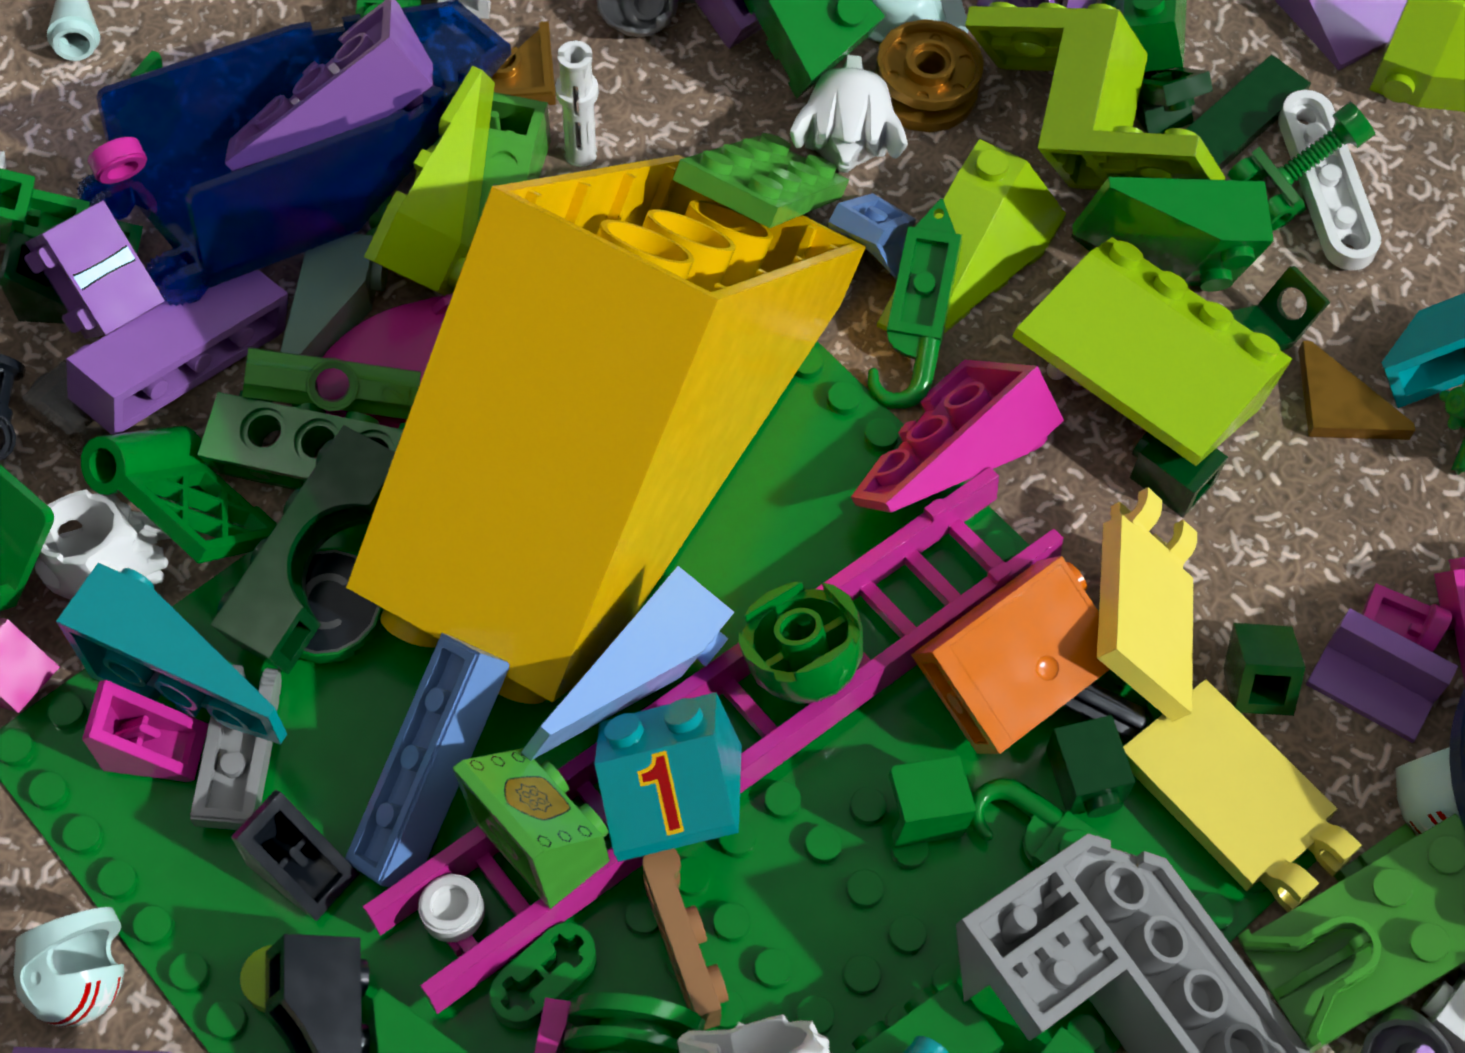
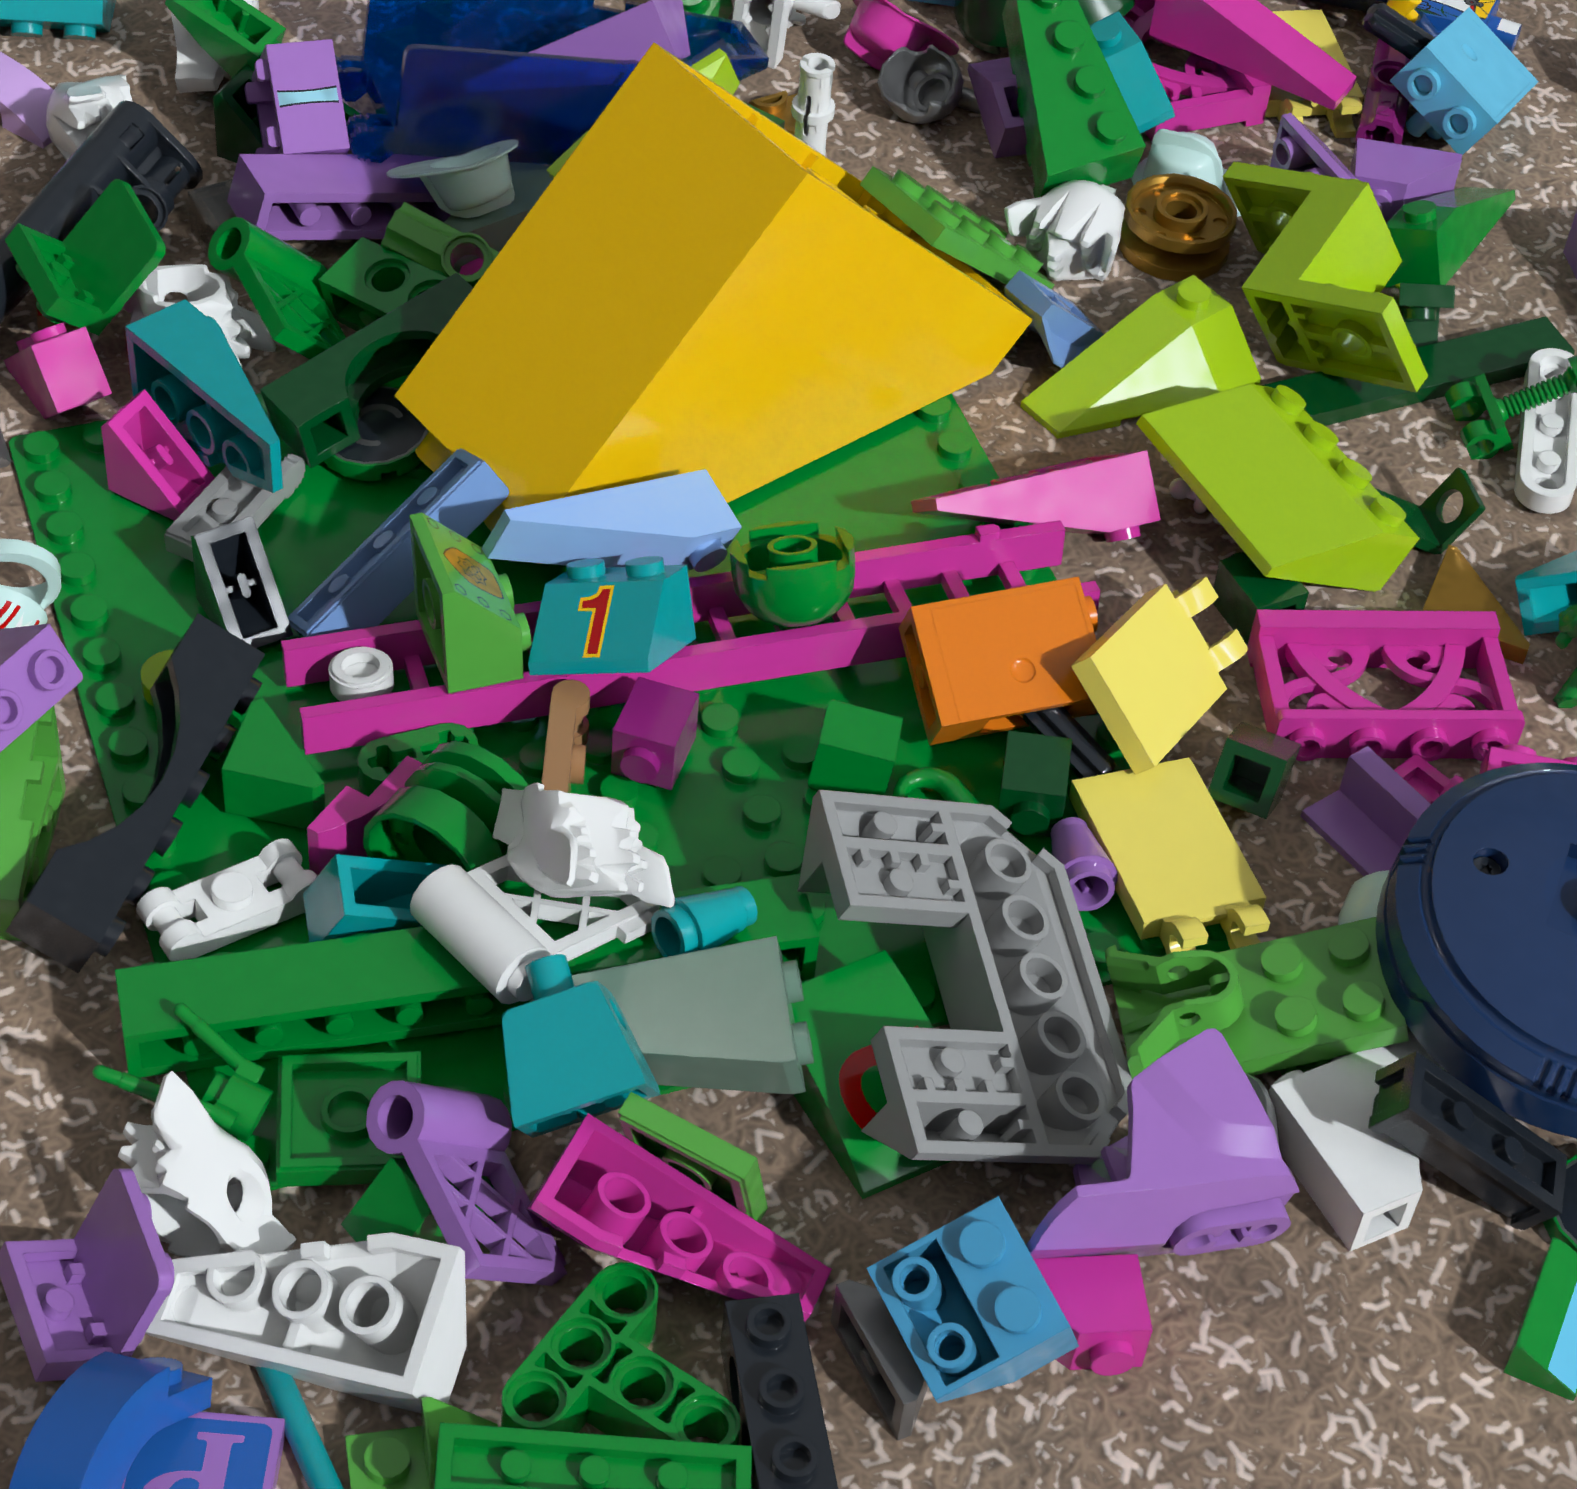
camera: 20 degrees right, 15 degrees down
dark pink tile [87,137,147,184] -> none
green plate [867,199,962,409] -> none
green slope [1072,177,1274,292] -> none
none -> light aqua piece [386,139,519,218]
none -> magenta brick [611,677,699,790]
none -> medium lavender cone [1050,817,1118,911]
none -> dark pink fence [1247,609,1525,762]

